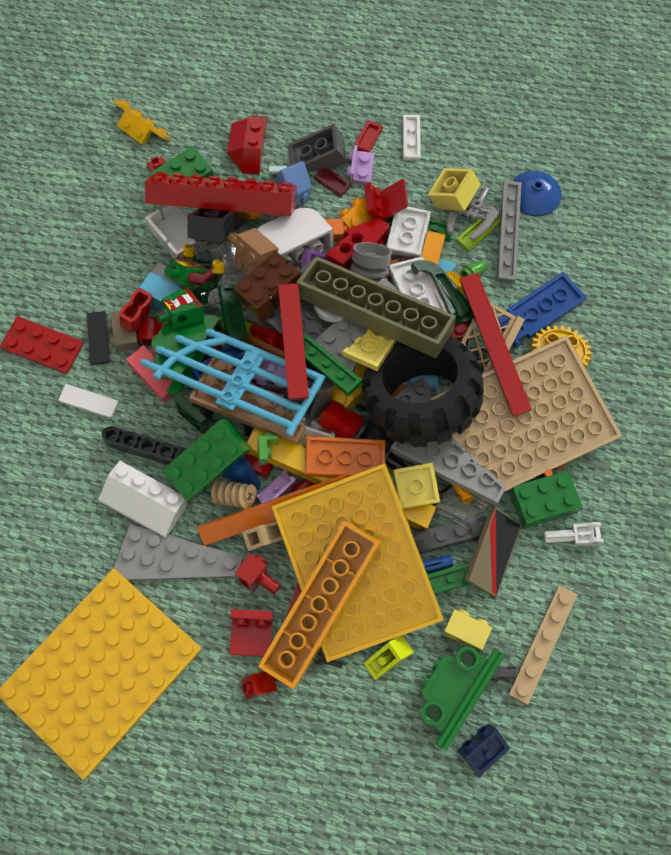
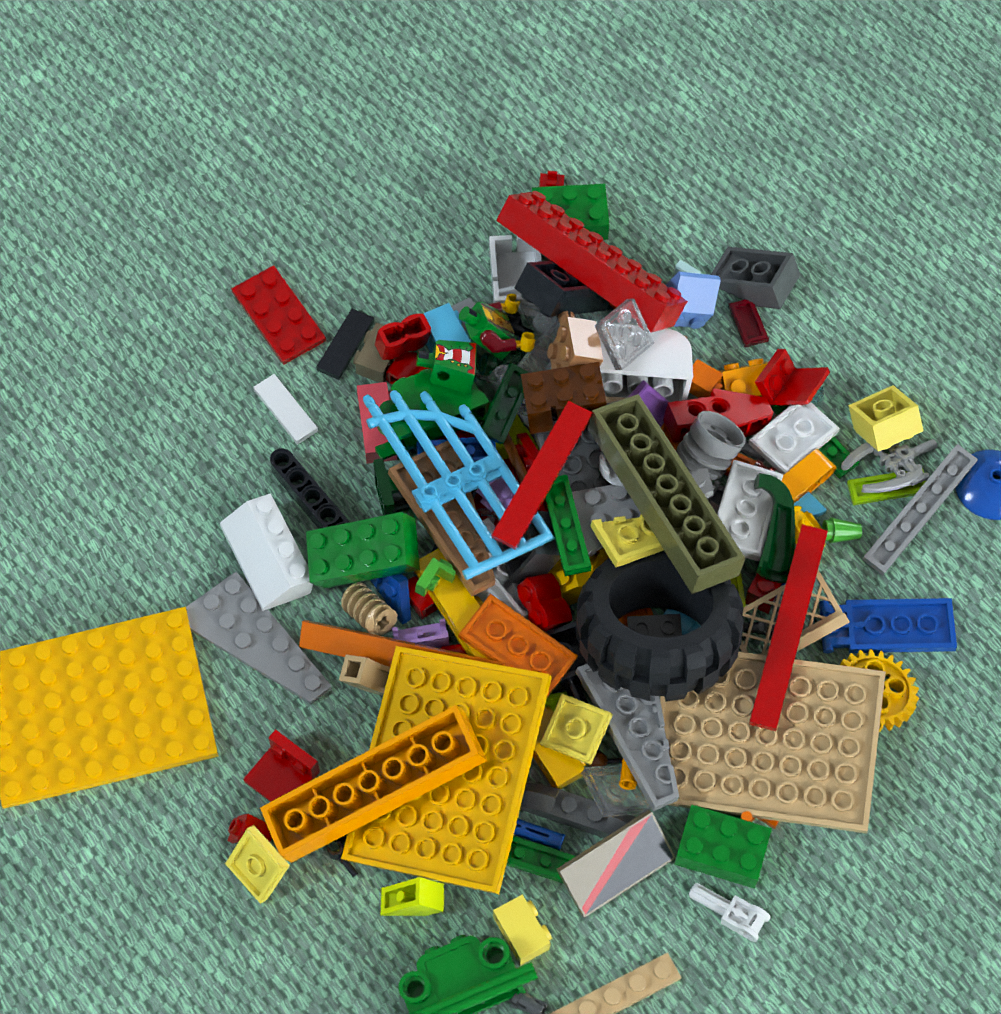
camera: 35 degrees right, 5 degrees down
yellow bracket [113,99,171,145] -> none
red wedge [227,115,268,175] -> none
red brick [235,553,281,595] -> none
lavender bracket [347,145,374,184] -> none
red tile [353,120,383,152] -> none
white tile [403,115,421,161] -> none
none -> light yellow tile [225,825,290,904]
none -> clear plate [595,299,654,370]

